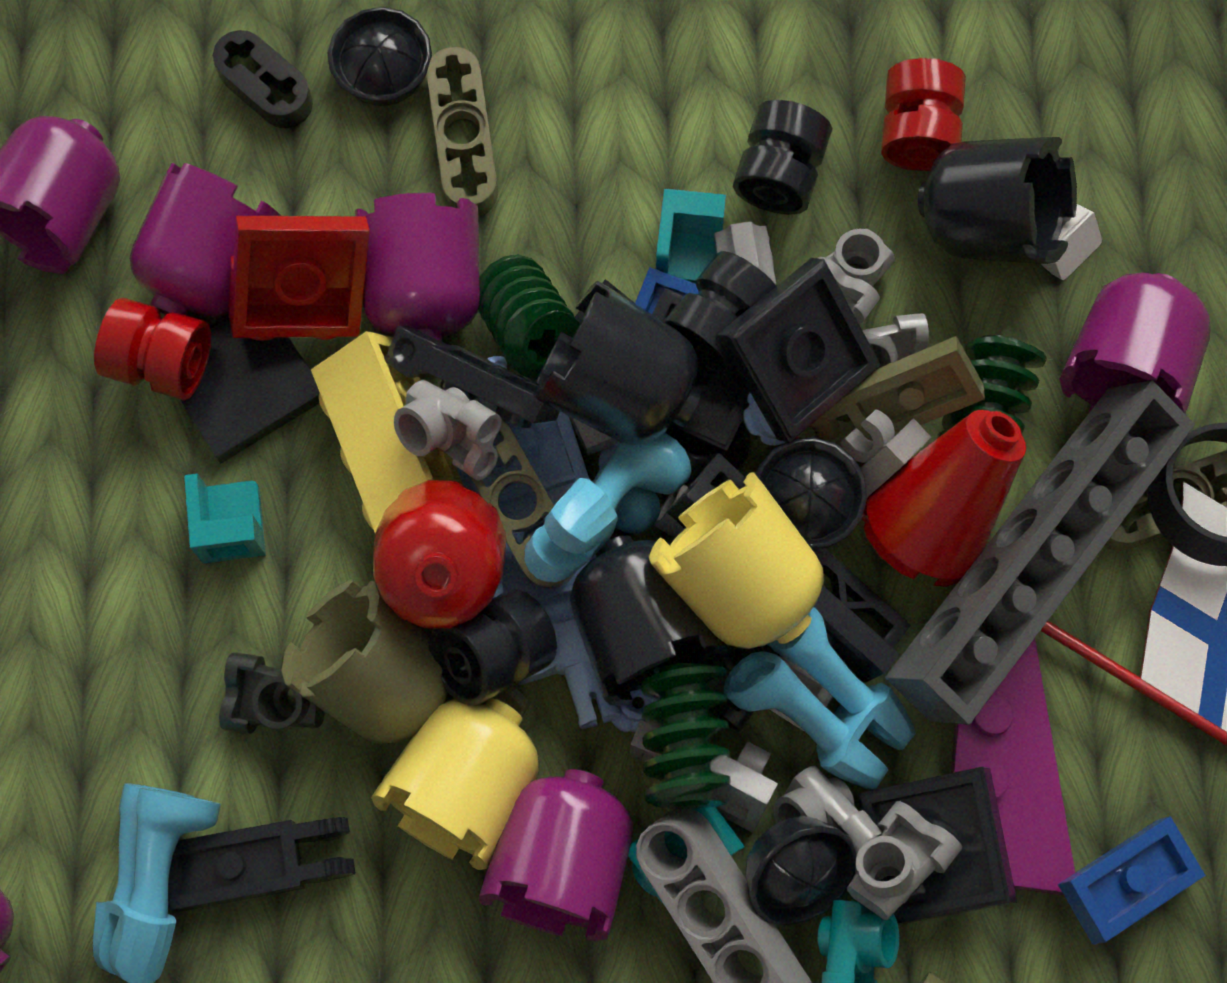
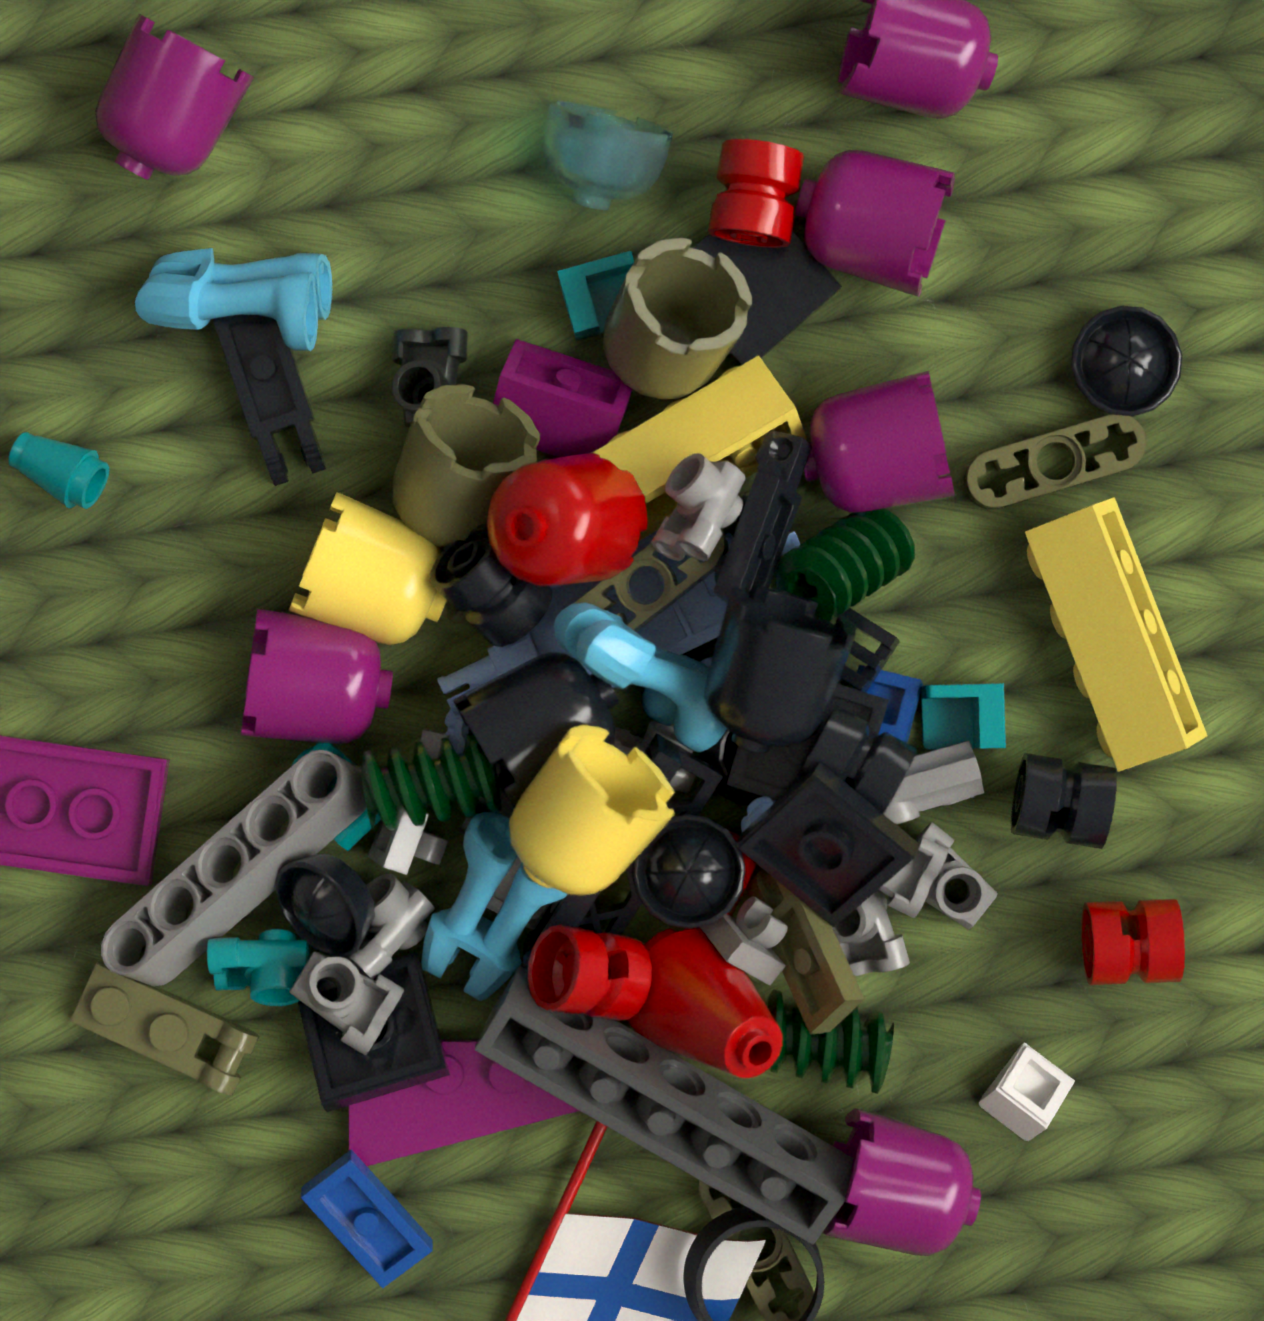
camera: 80 degrees right, 15 degrees up
black beam [212,30,313,128] -> none
red plate [228,216,370,340] -> none
black cylinder [918,137,1077,264] -> none
none -> magenta panel [493,339,633,457]
none -> red wheel [528,925,652,1021]
none -> clear light blue cylinder [542,100,674,210]
none -> olive cylinder [603,238,752,400]
none -> light yellow brick [1025,497,1208,772]

